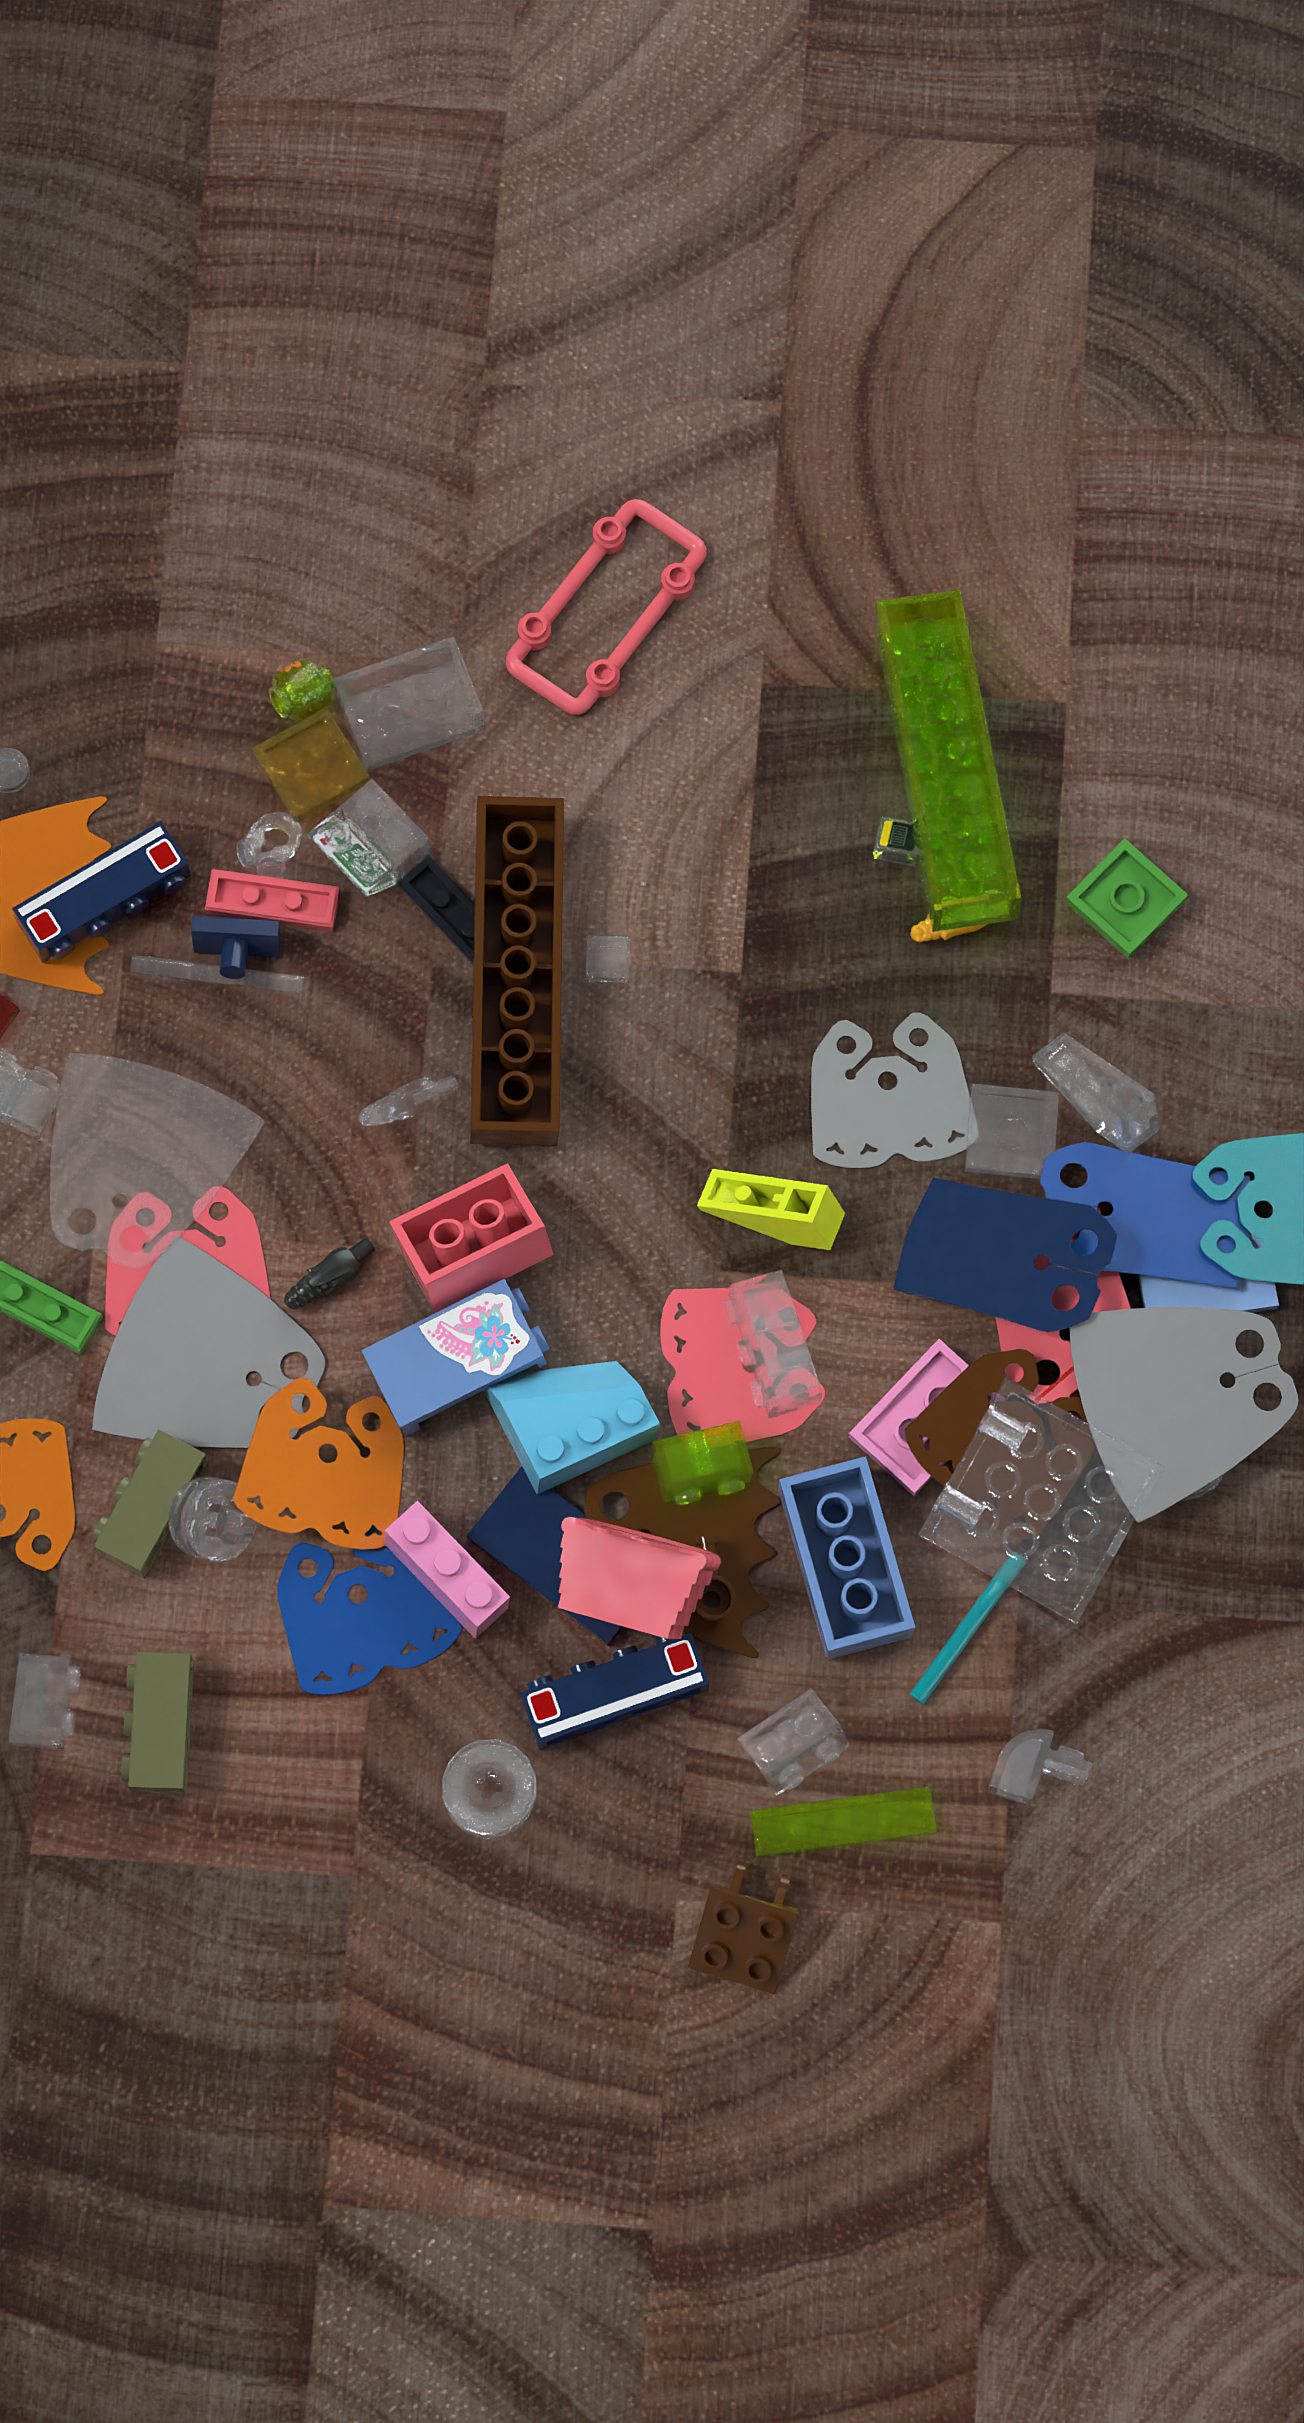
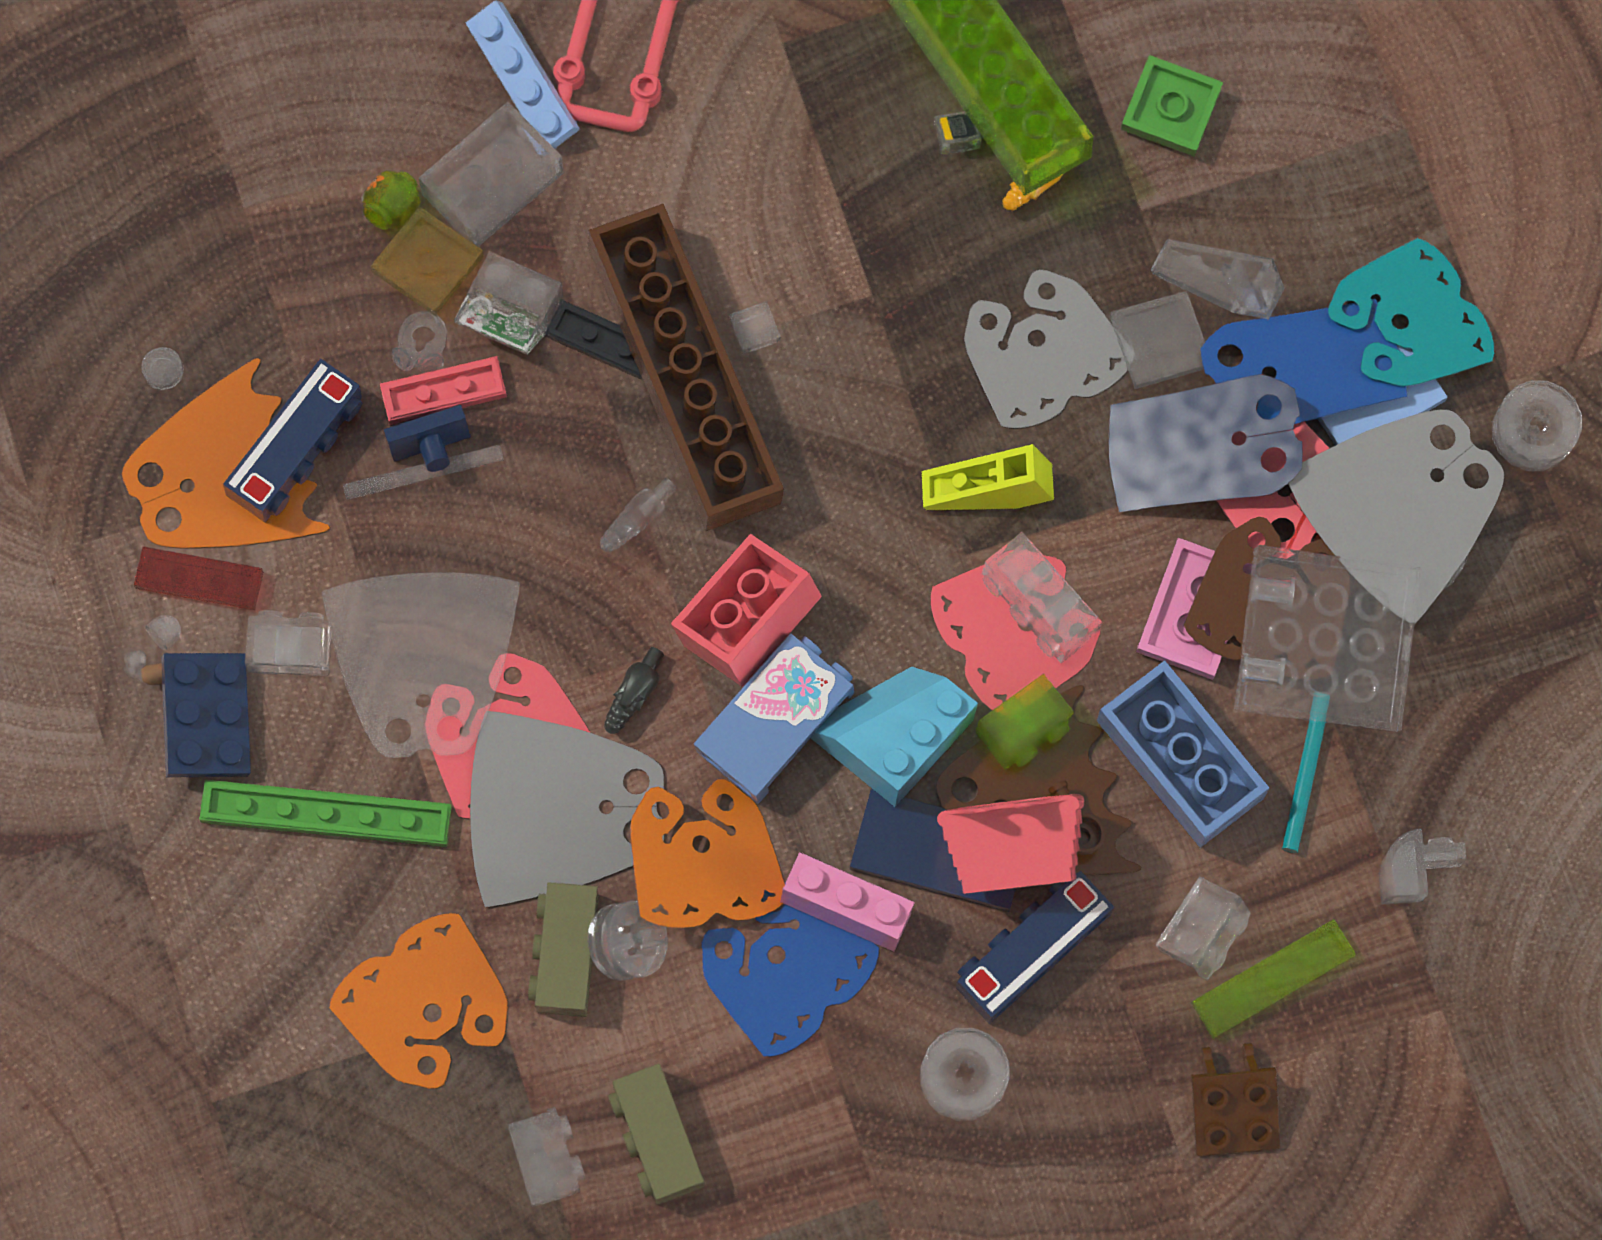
camera: 25 degrees left, 0 degrees up
none -> light blue plate [466,0,580,152]

